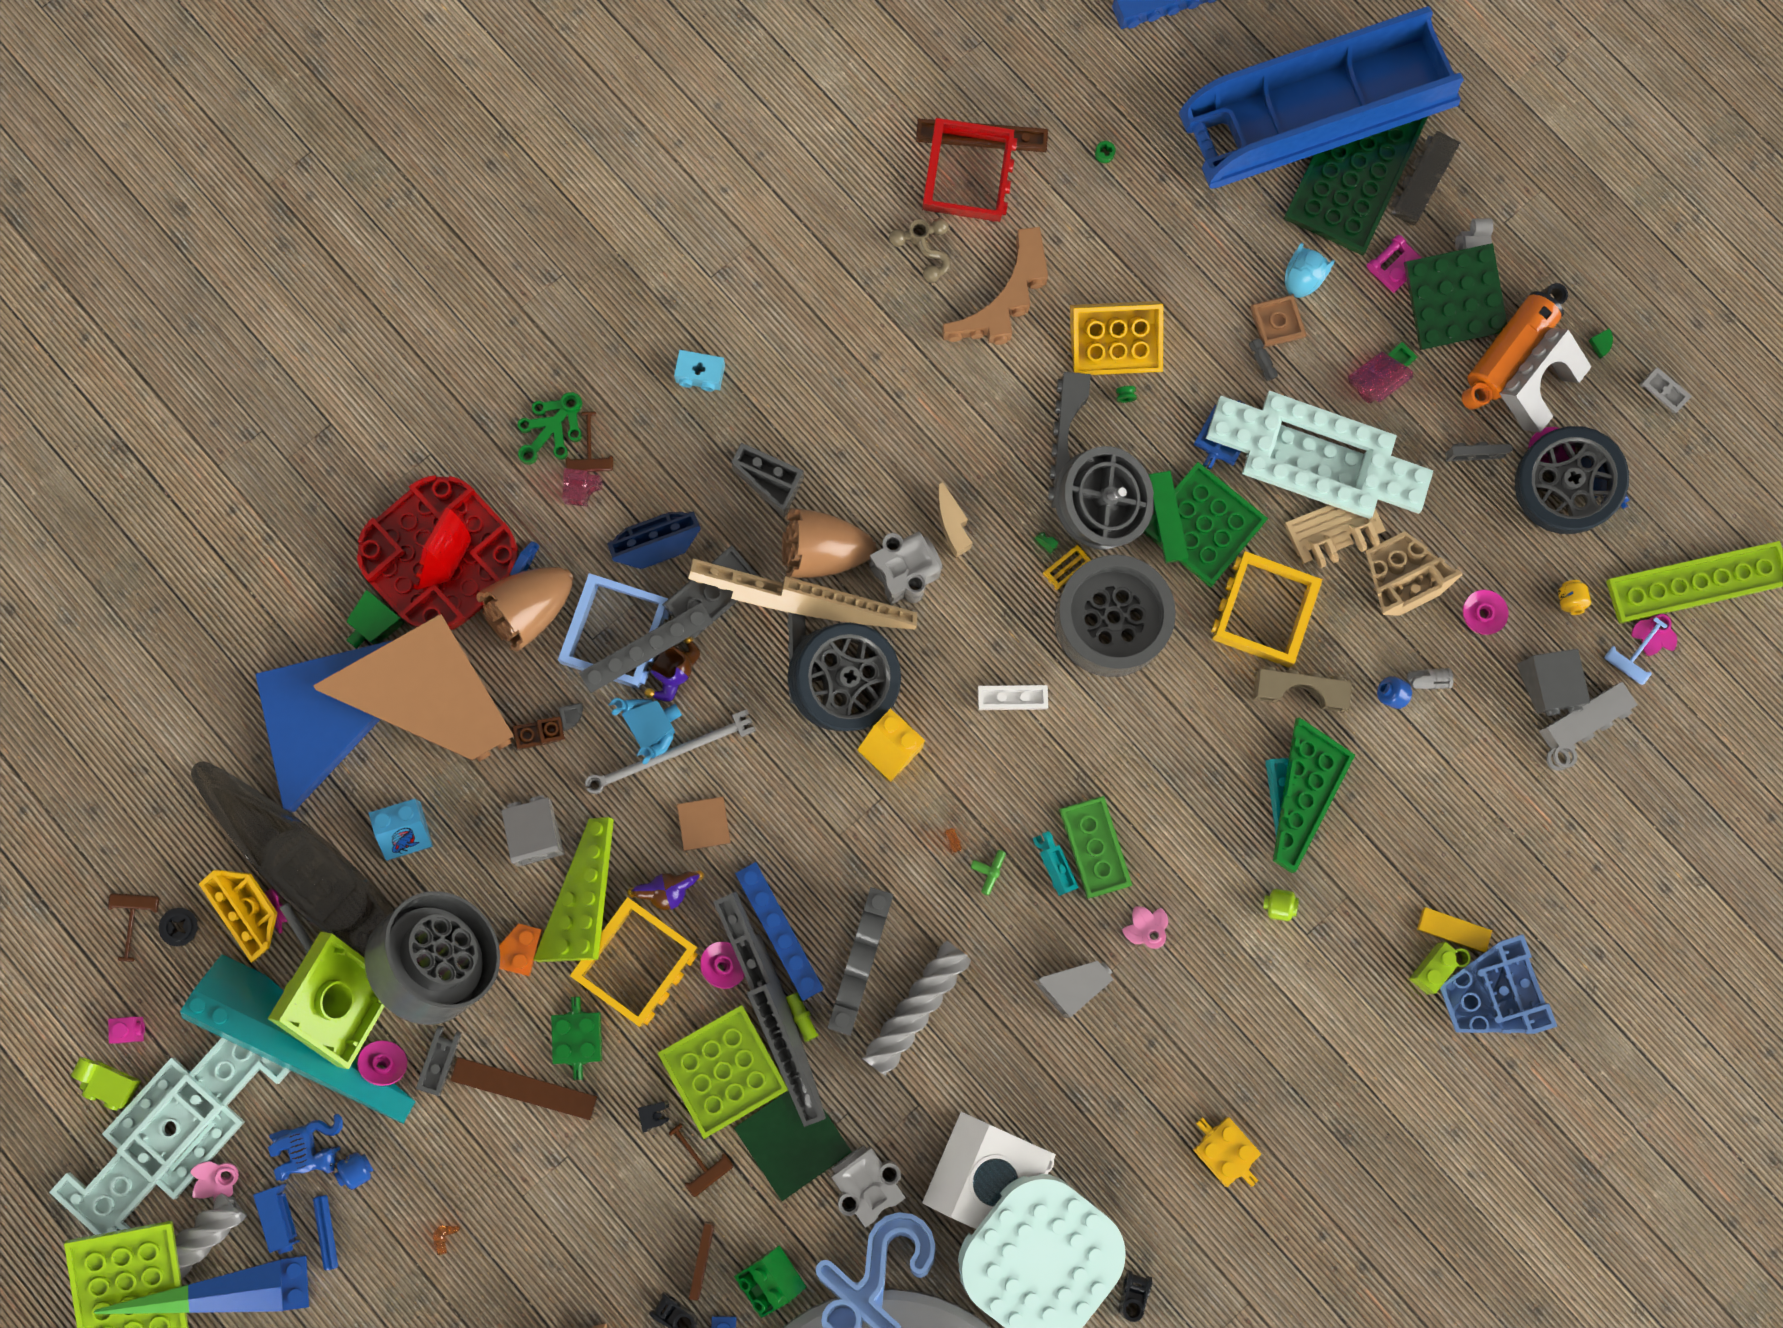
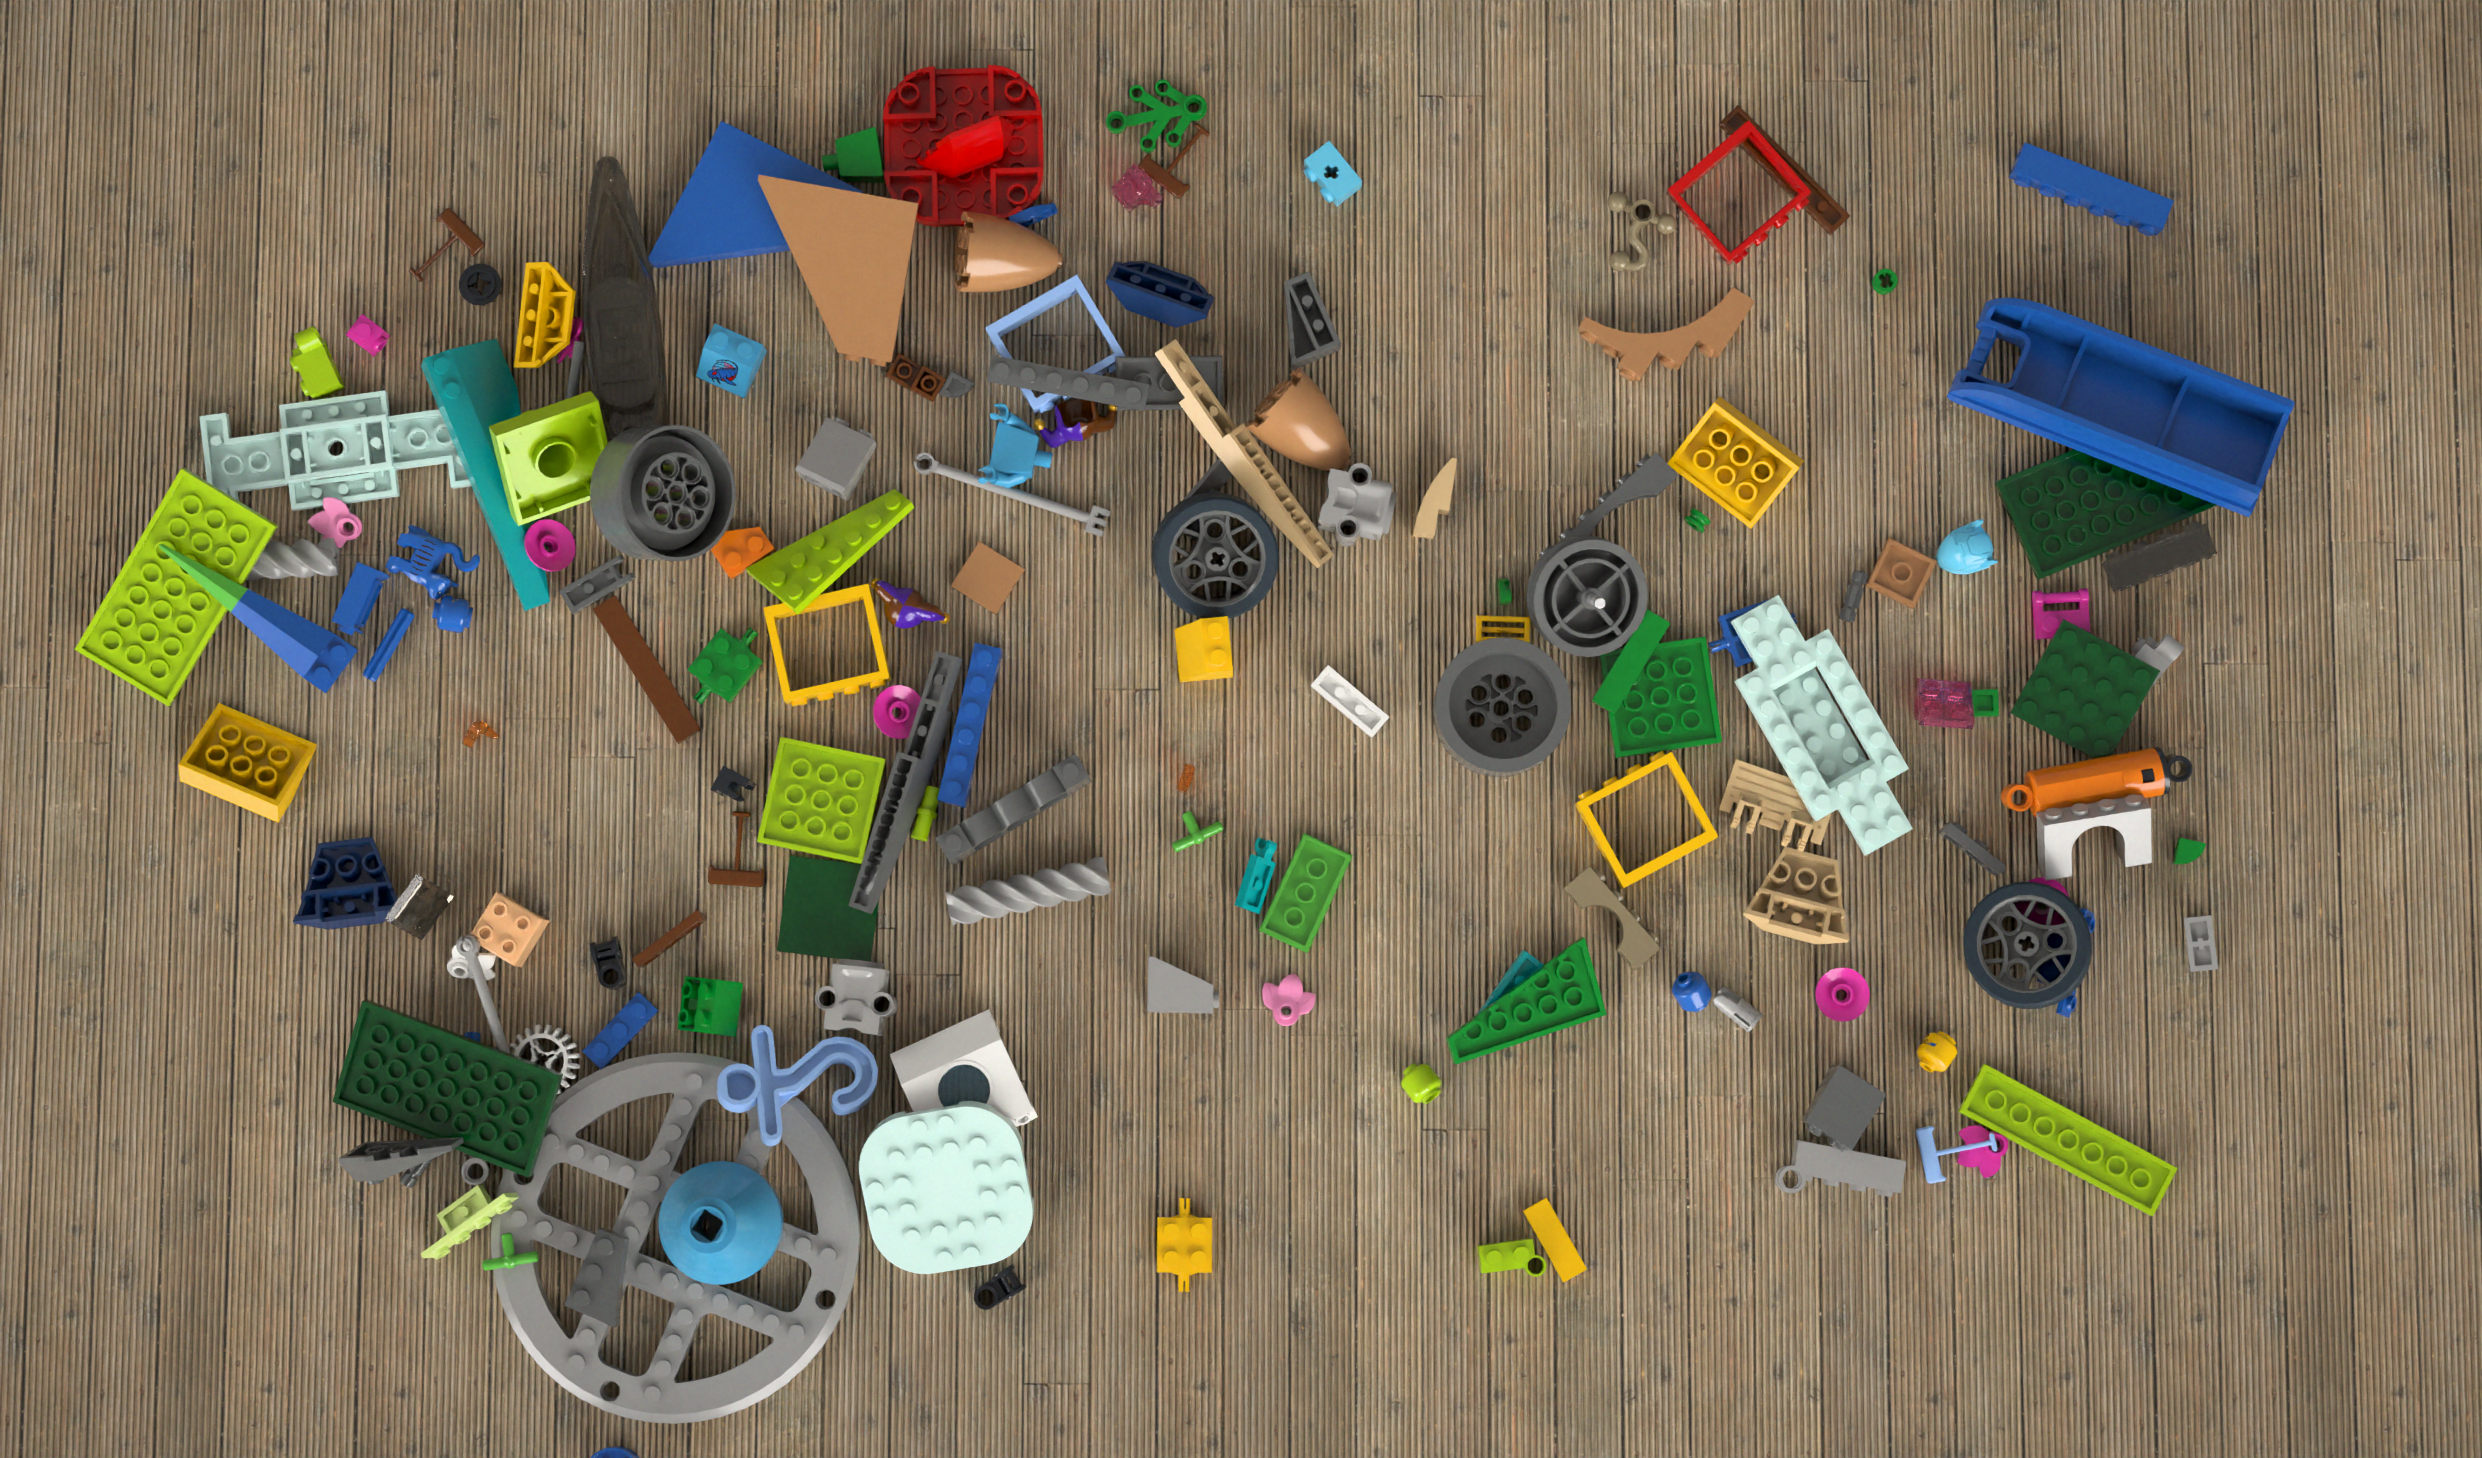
camera: 50 degrees right, 5 degrees up
medium blue wedge [1440,934,1558,1034] -> none

